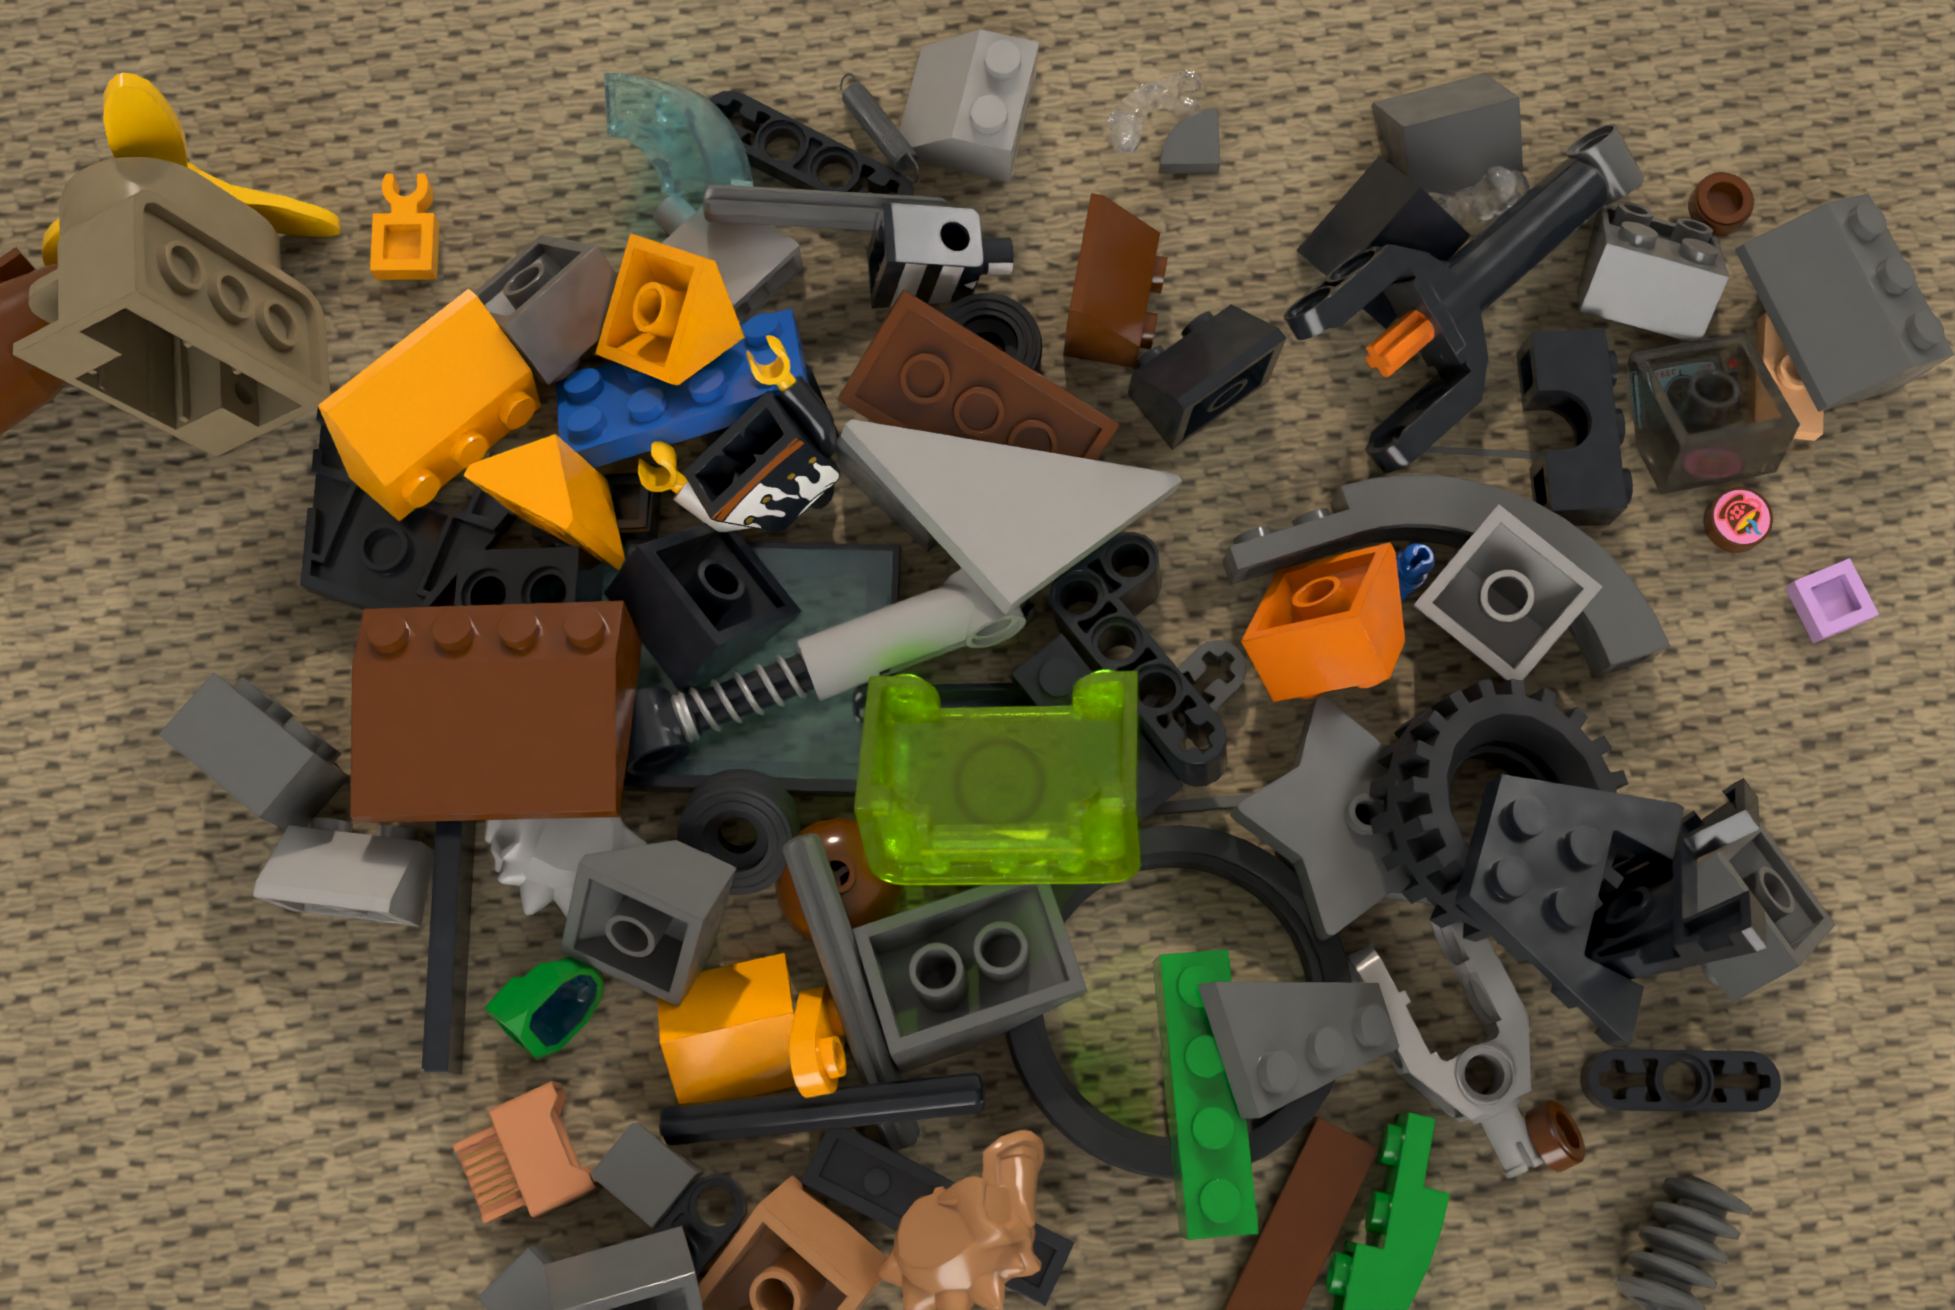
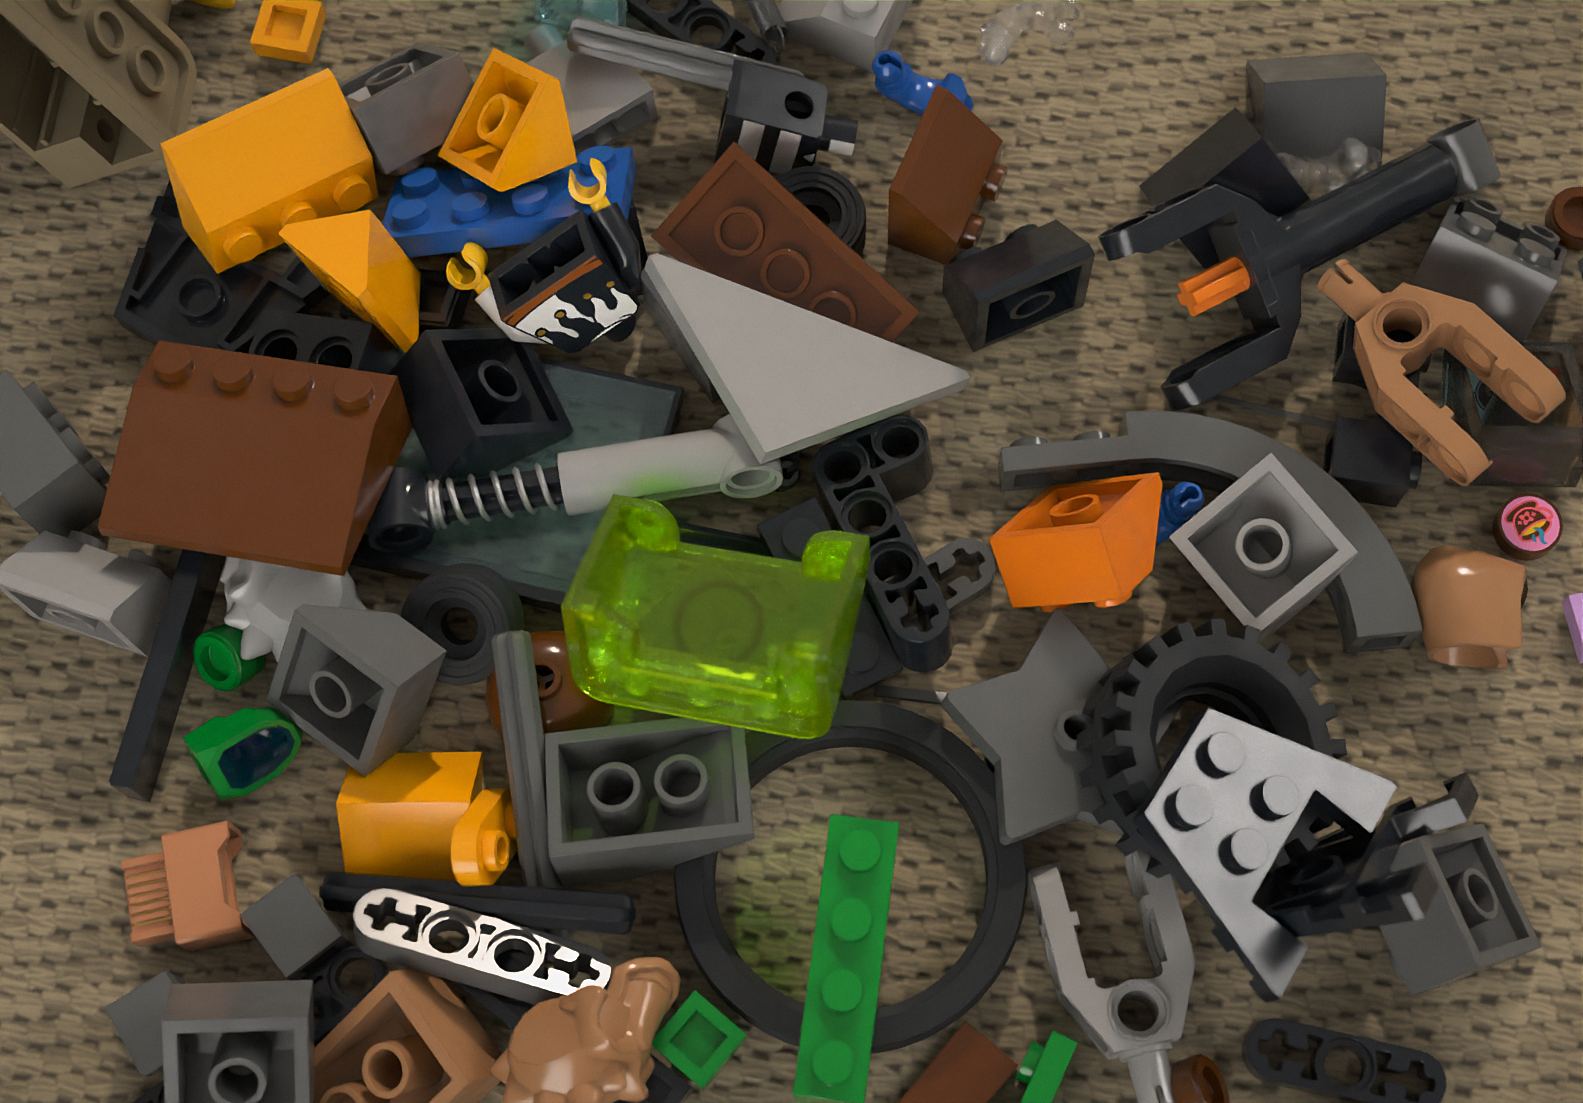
camera: 20 degrees right, 5 degrees down
dark grey tile [1158,109,1220,174] -> none
dark grey wing [1197,982,1400,1119] -> none
none -> green tile [193,624,266,692]
none -> dark grey beam [353,888,611,1005]
none -> green tile [651,990,748,1091]
none -> blue piece [872,51,973,116]
none -> medium nougat piece [1317,259,1566,486]
none -> medium nougat piece [1411,545,1528,669]

